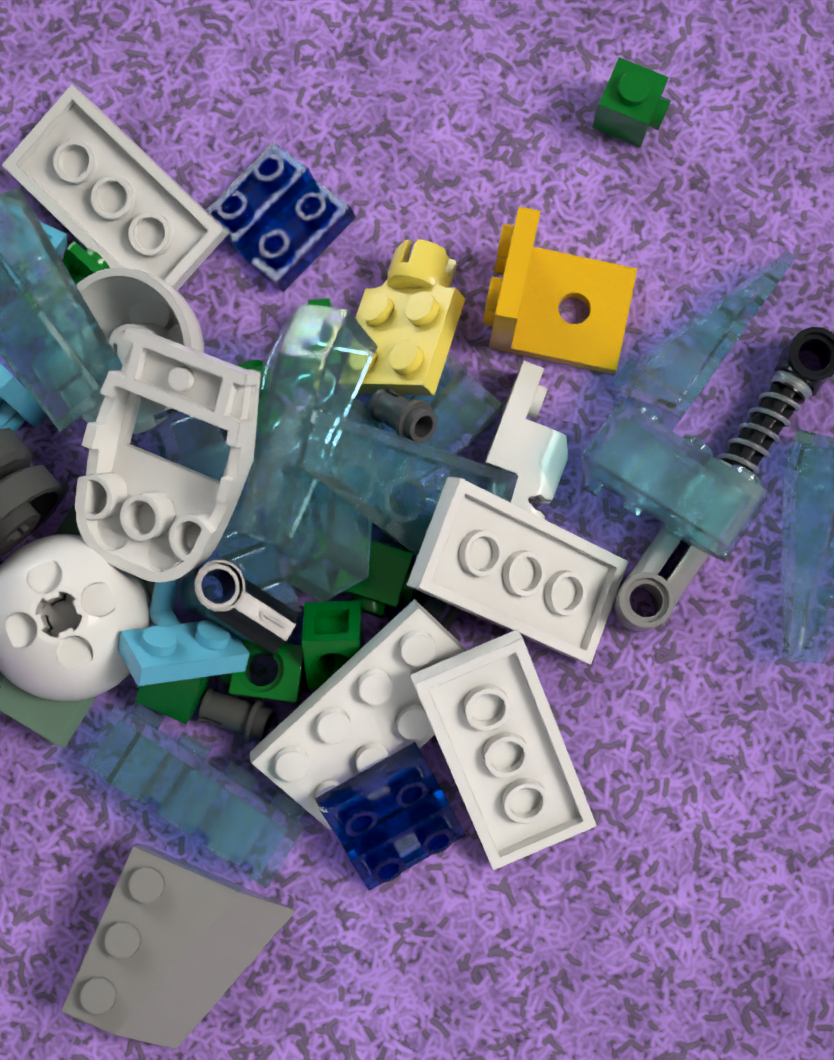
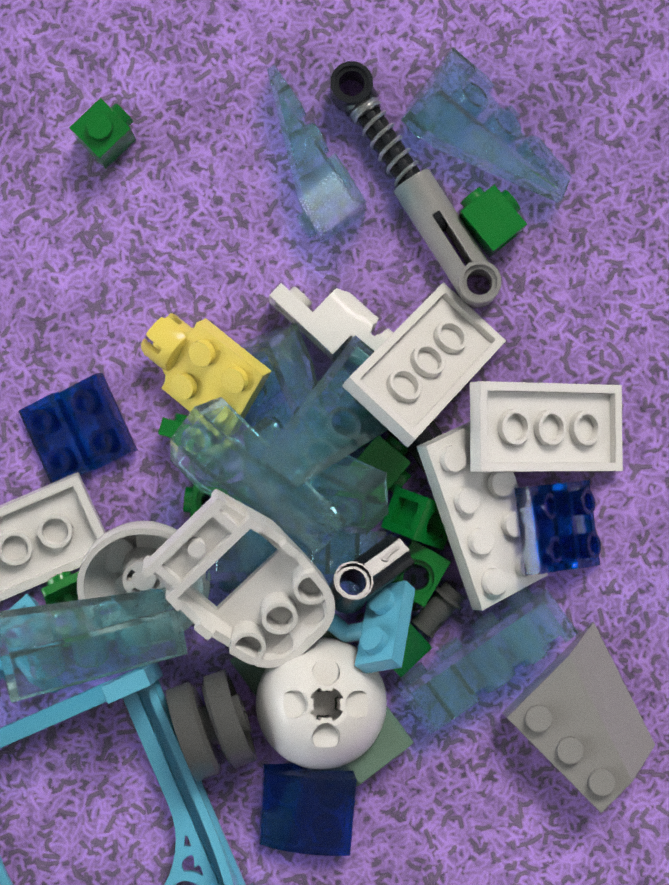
camera: 70 degrees left, 5 degrees up
dark grey pin [368,388,437,444] -> none
yellow bracket [482,206,638,375] -> none
clear light blue wedge [582,400,768,563] -> none
none -> green brick [459,184,527,258]

